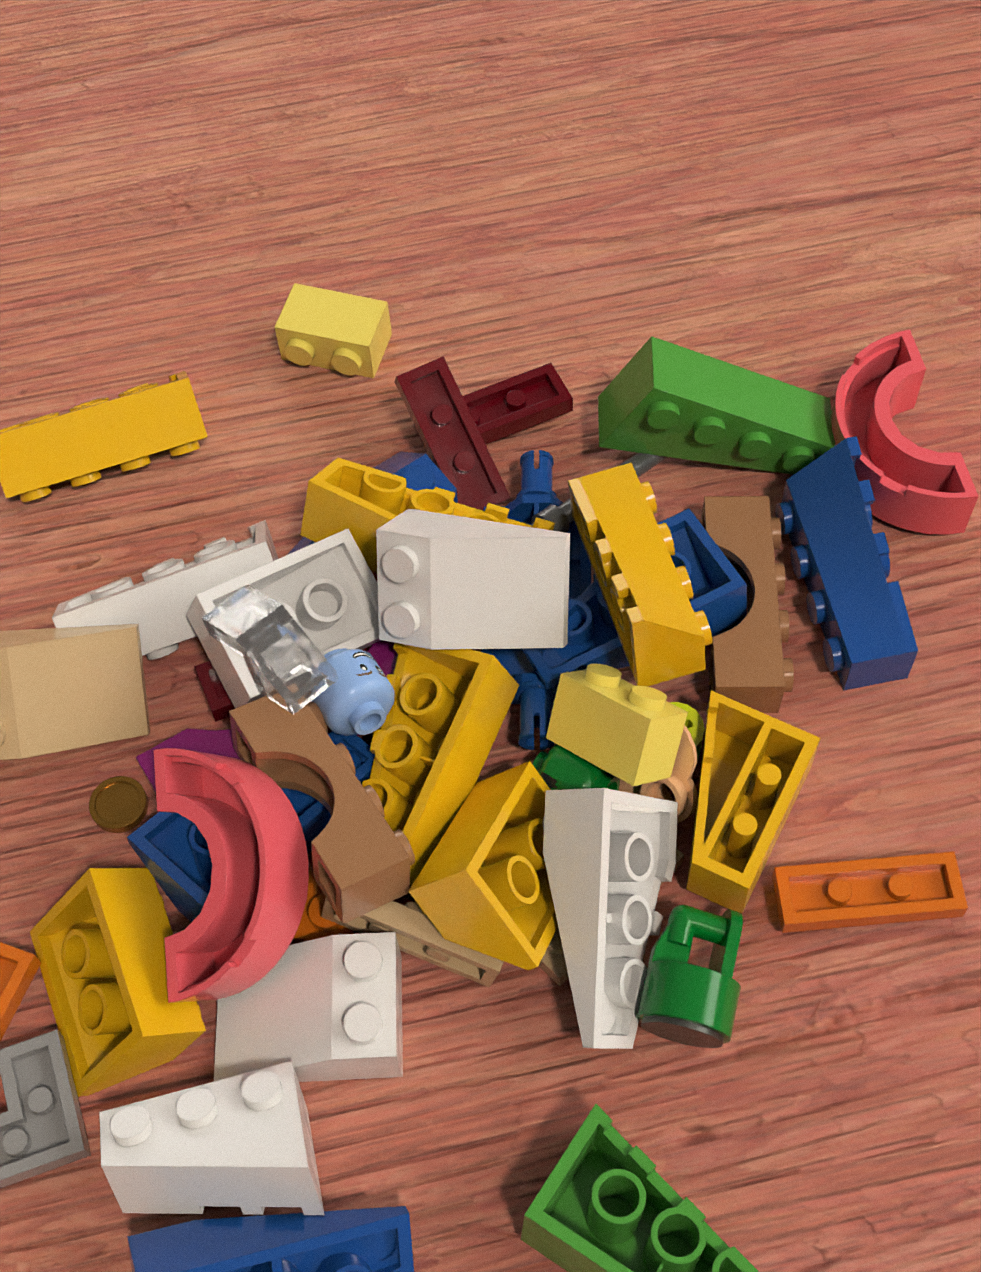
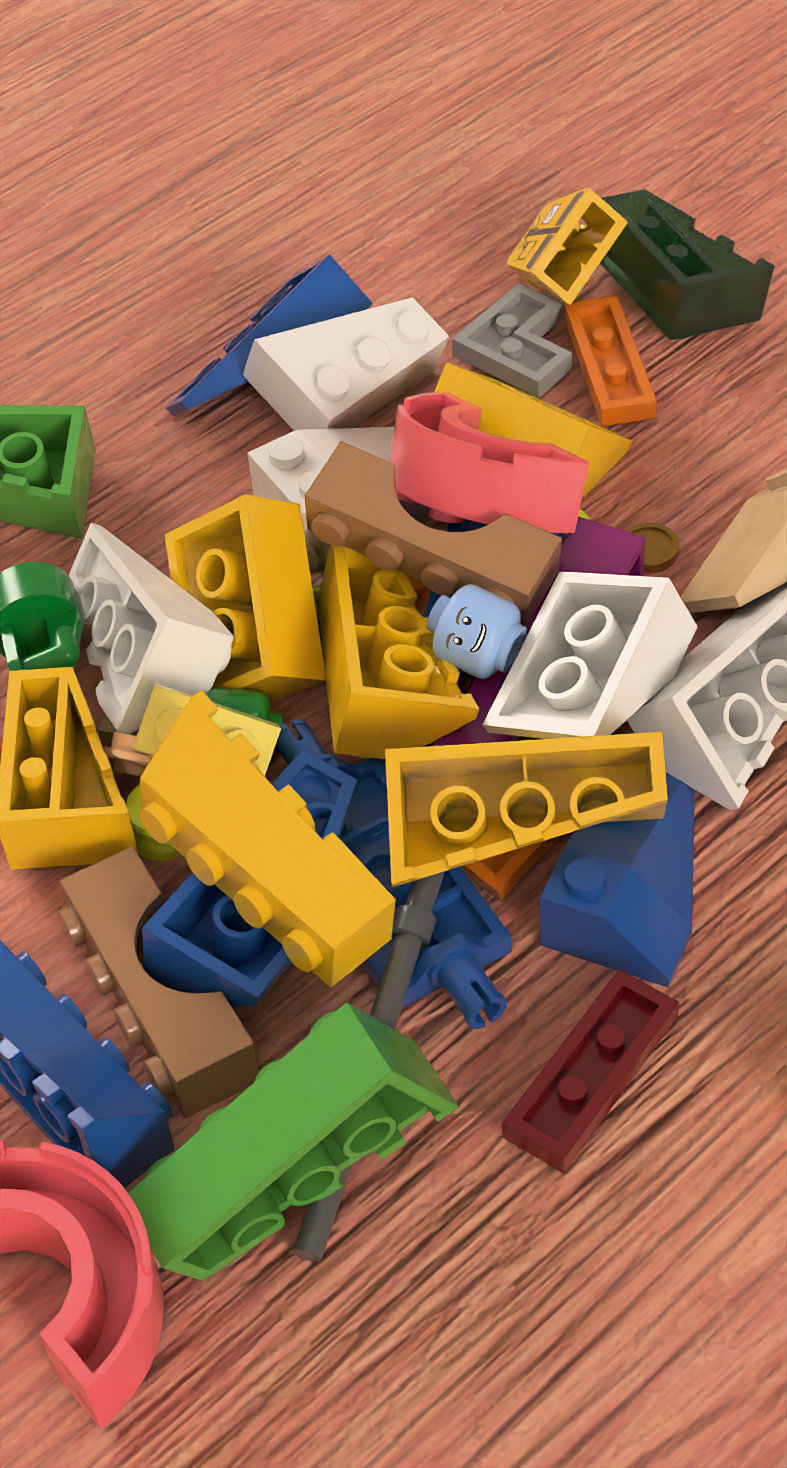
camera: 150 degrees right, 10 degrees down
clear slope [201,584,339,715] -> none
white slope [376,509,570,650] -> none
dark red plate [394,356,511,511] -> none

